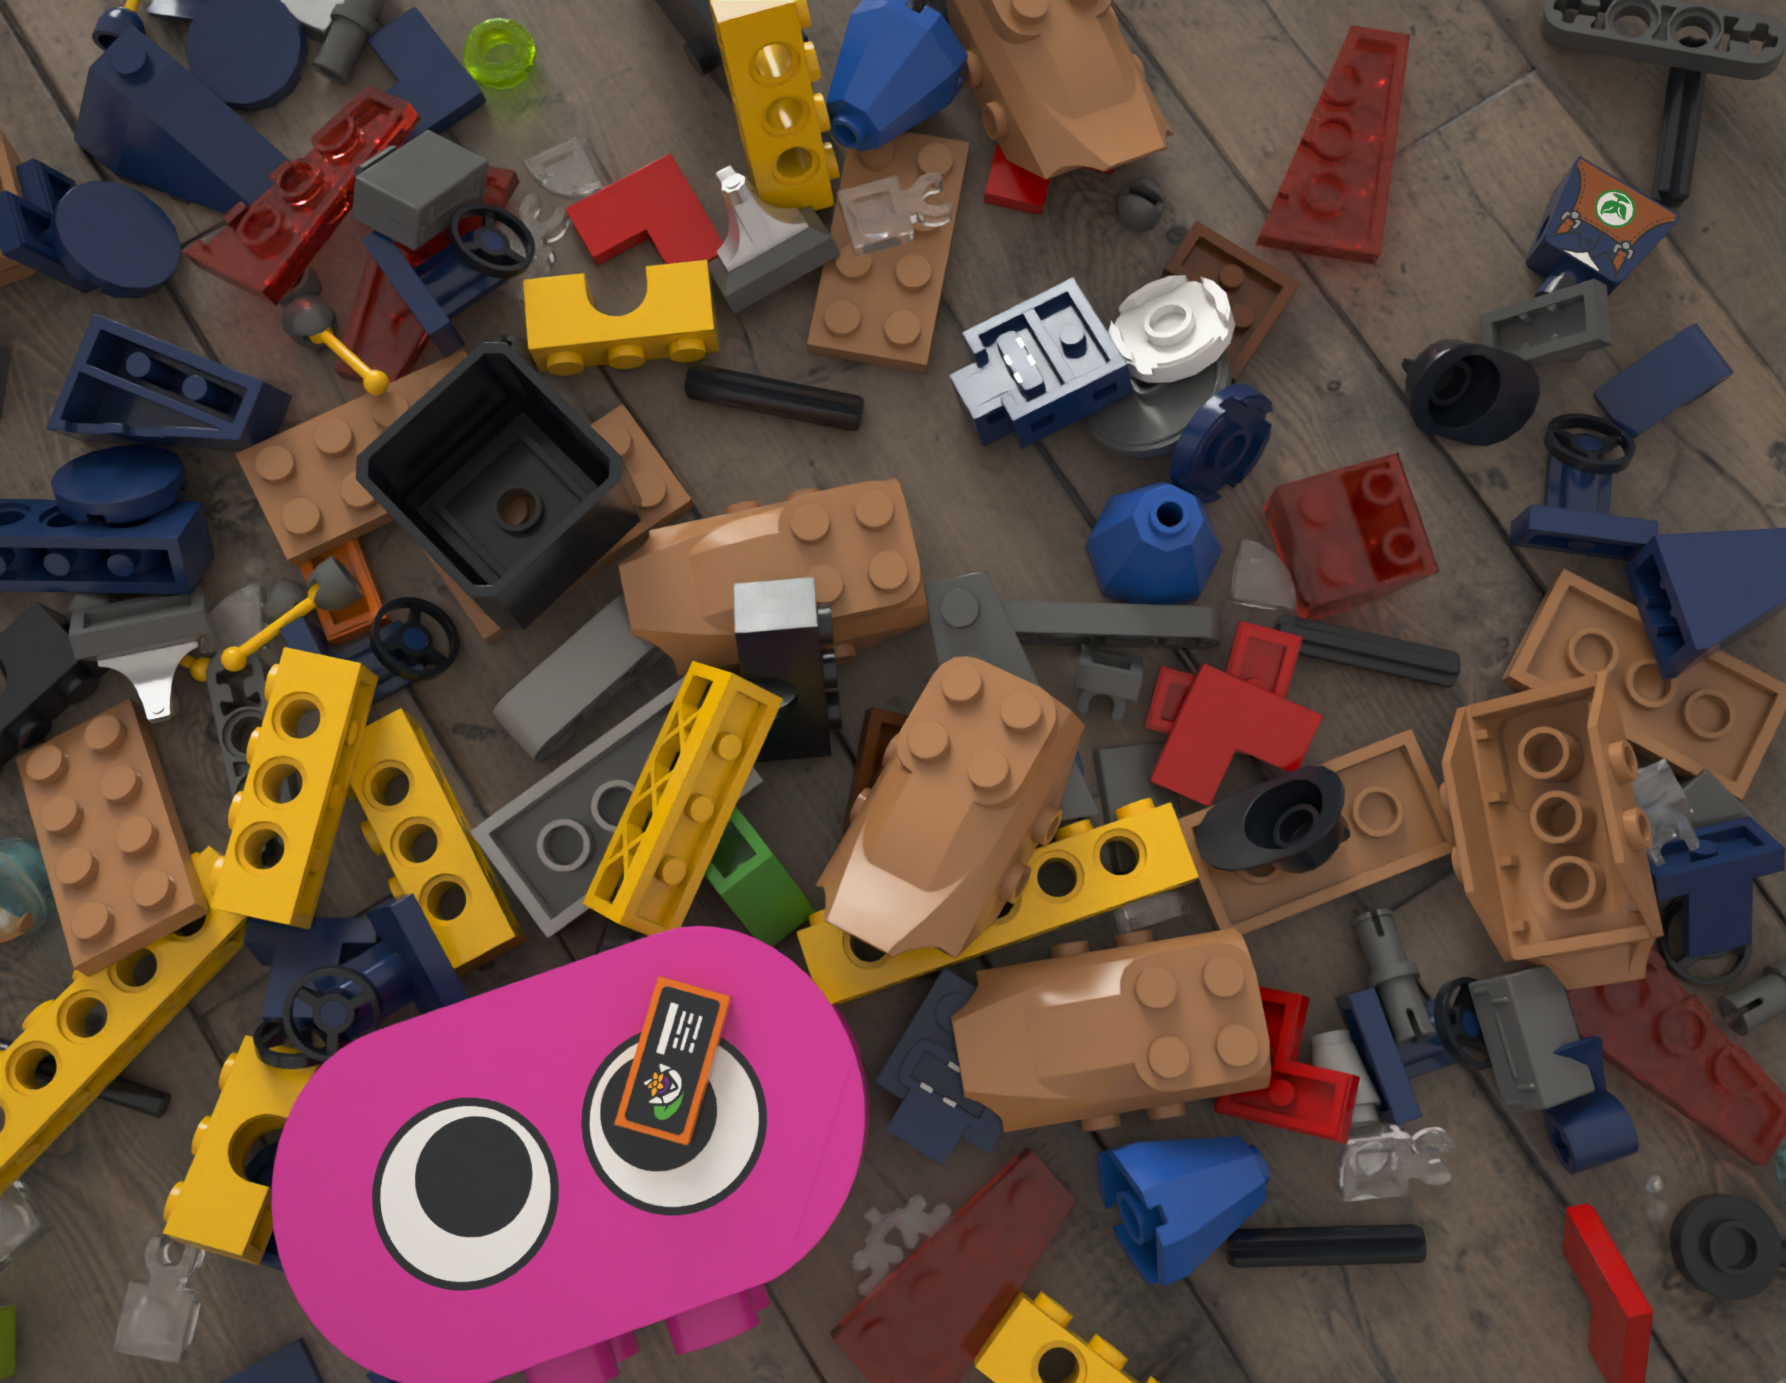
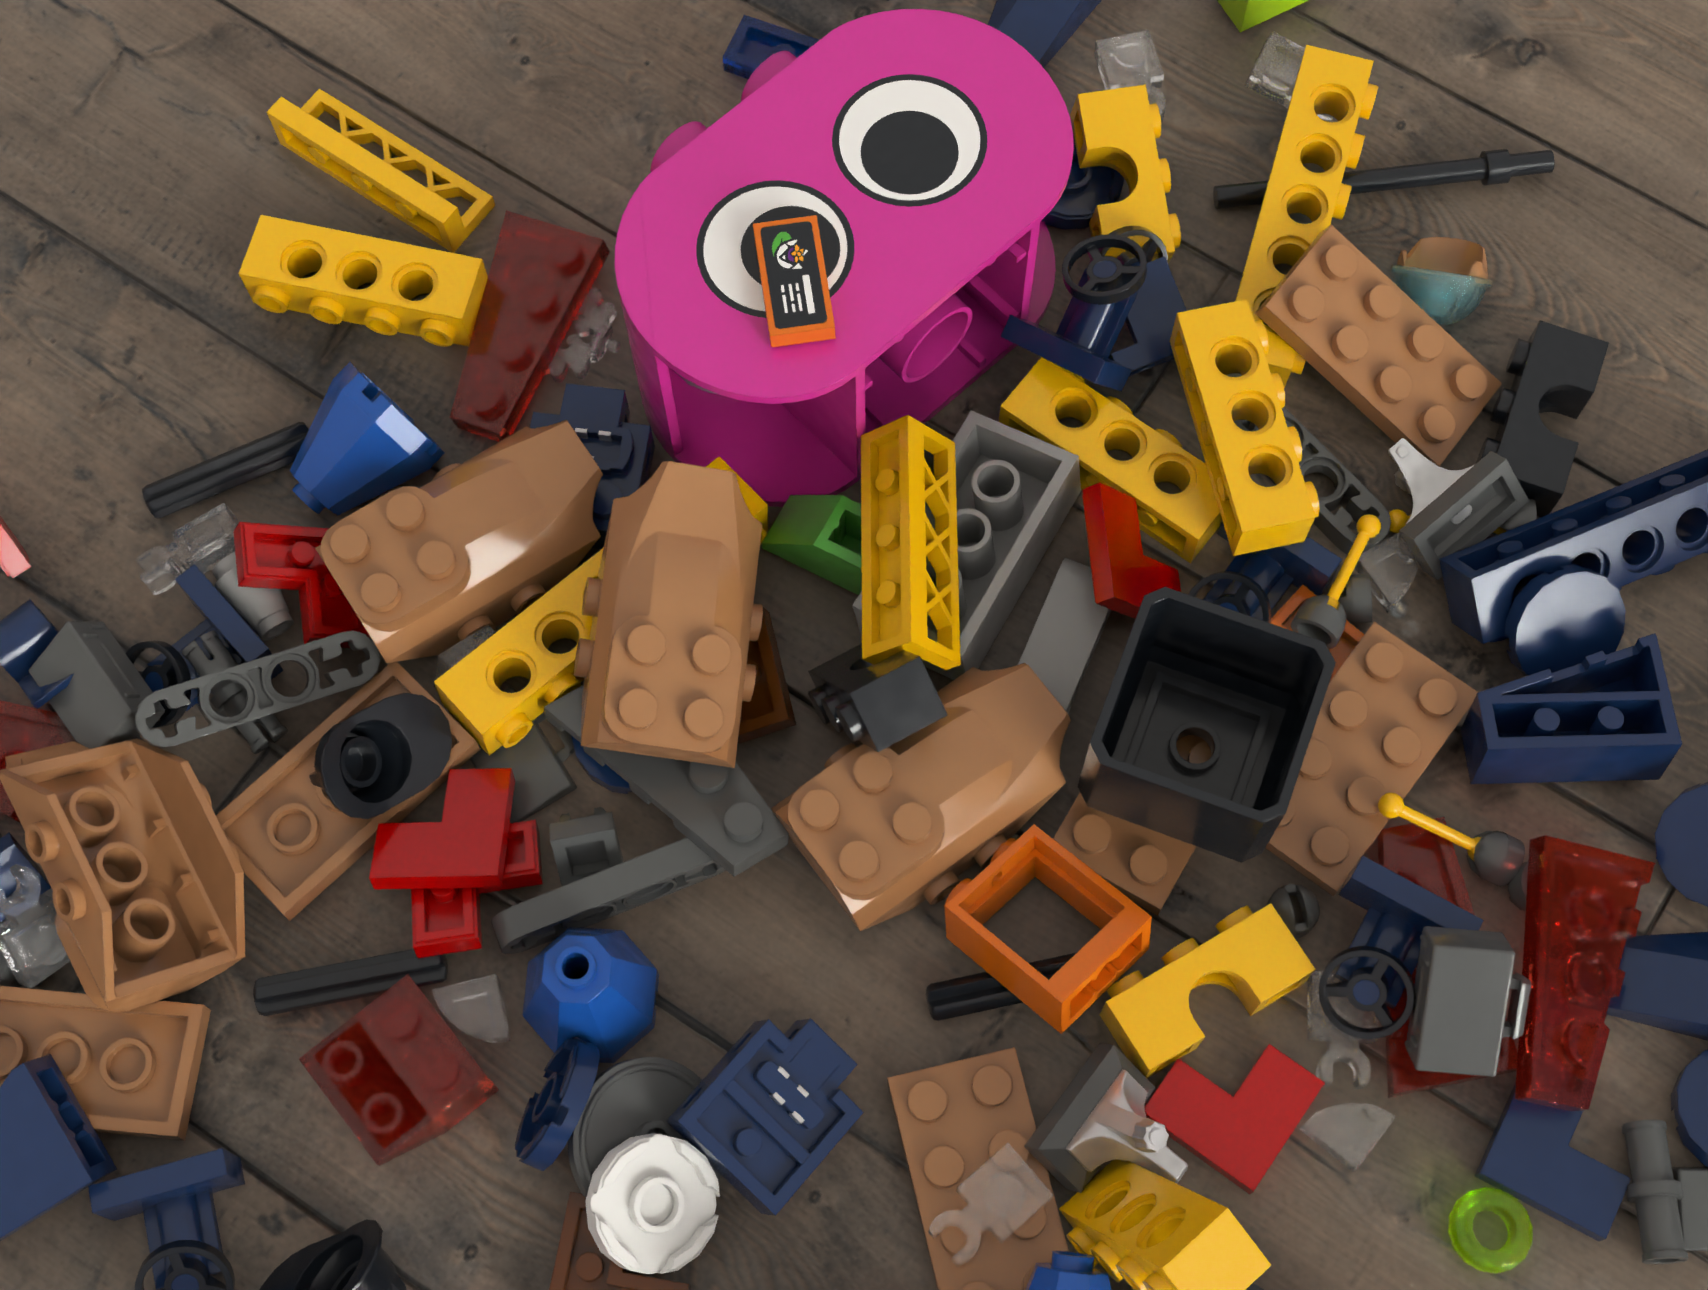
camera: 155 degrees right, 10 degrees down
none -> dark grey beam [134,631,380,748]
none -> orange window [944,824,1152,1034]
none -> red tile [1082,482,1181,619]

